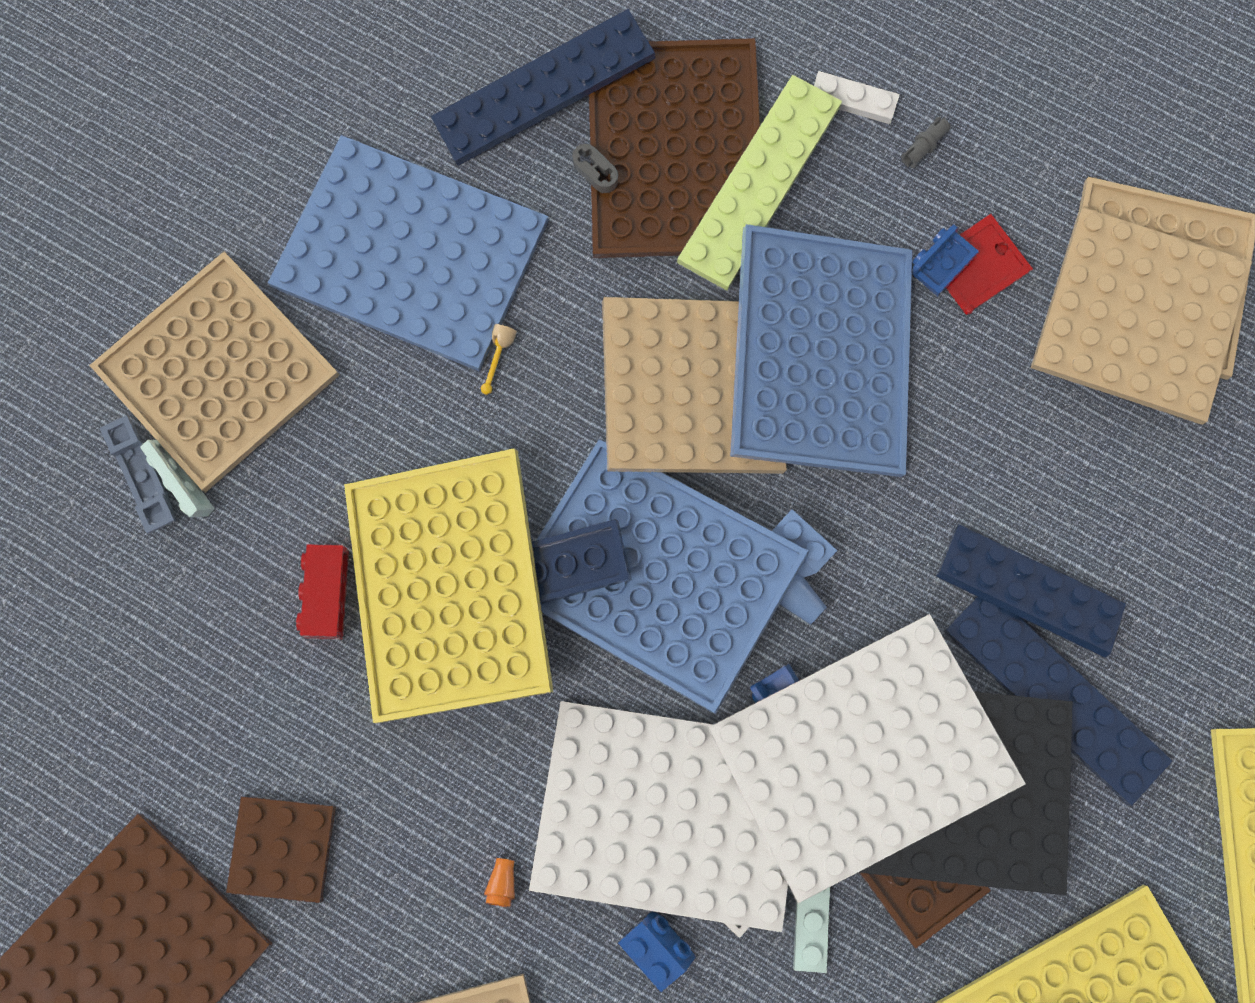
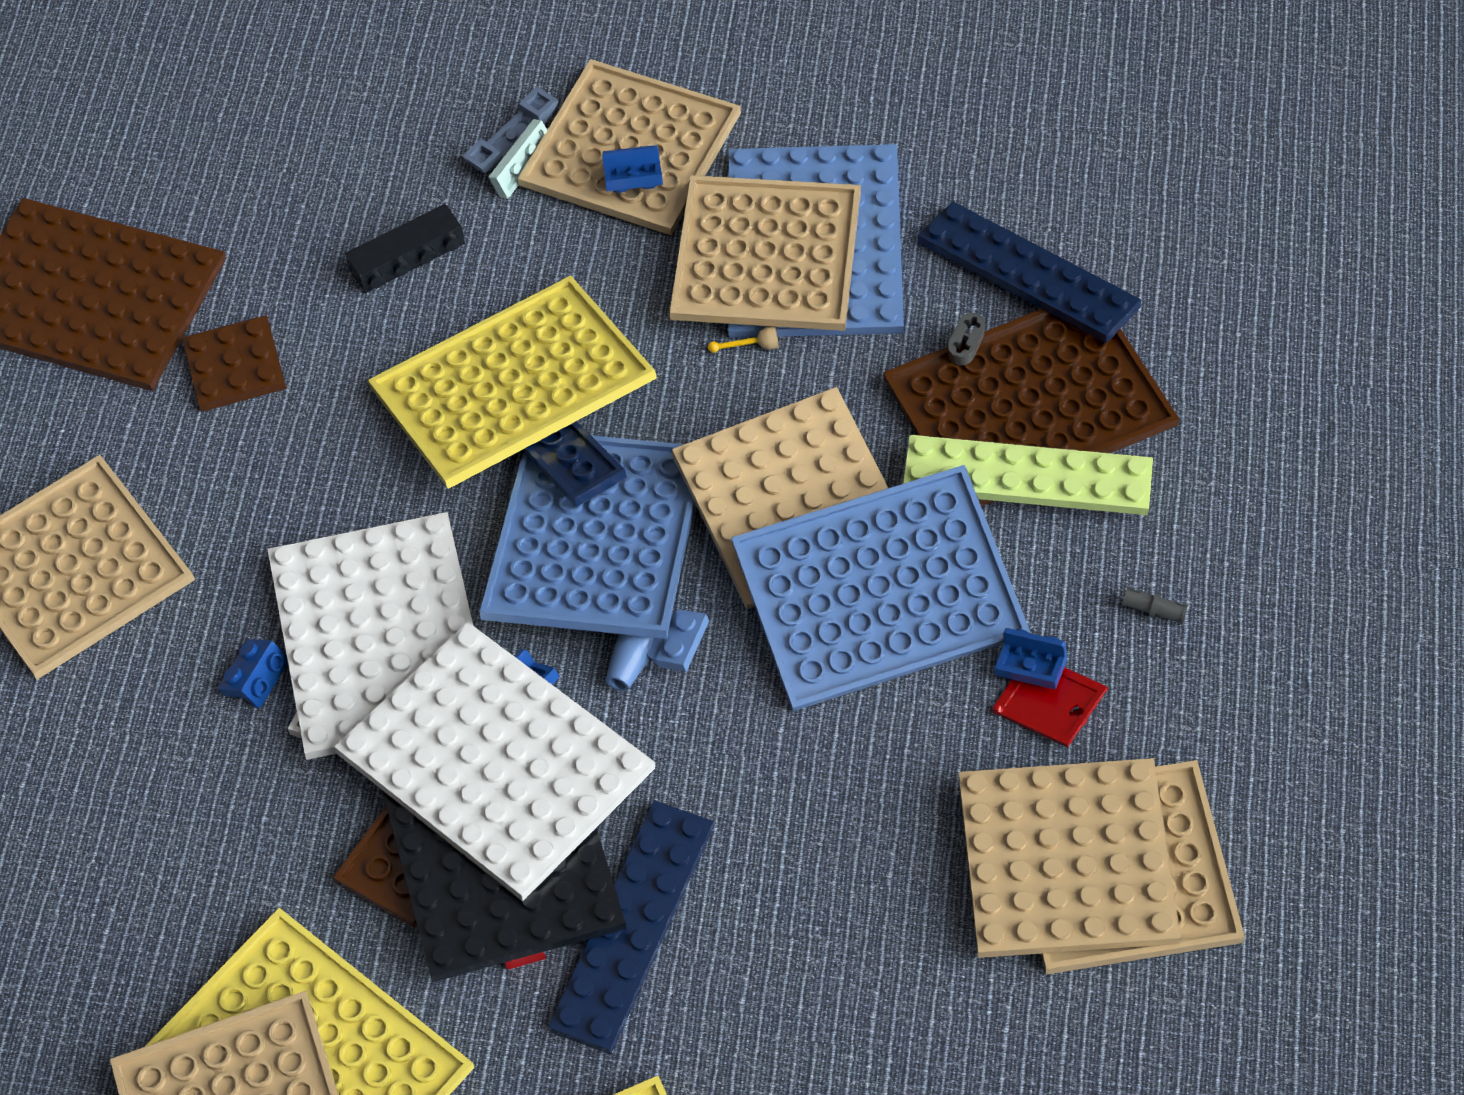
camera: 70 degrees right, 20 degrees down
red brick [296,544,349,640] -> none
orange cone [484,858,515,907] -> none
light aqua plate [793,887,830,973] -> none
white plate [814,71,900,124] -> none
dark blue plate [936,524,1126,658] -> none
none -> black brick [345,203,465,293]
none -> blue bracket [602,145,663,193]
none -> tan plate [670,175,861,331]

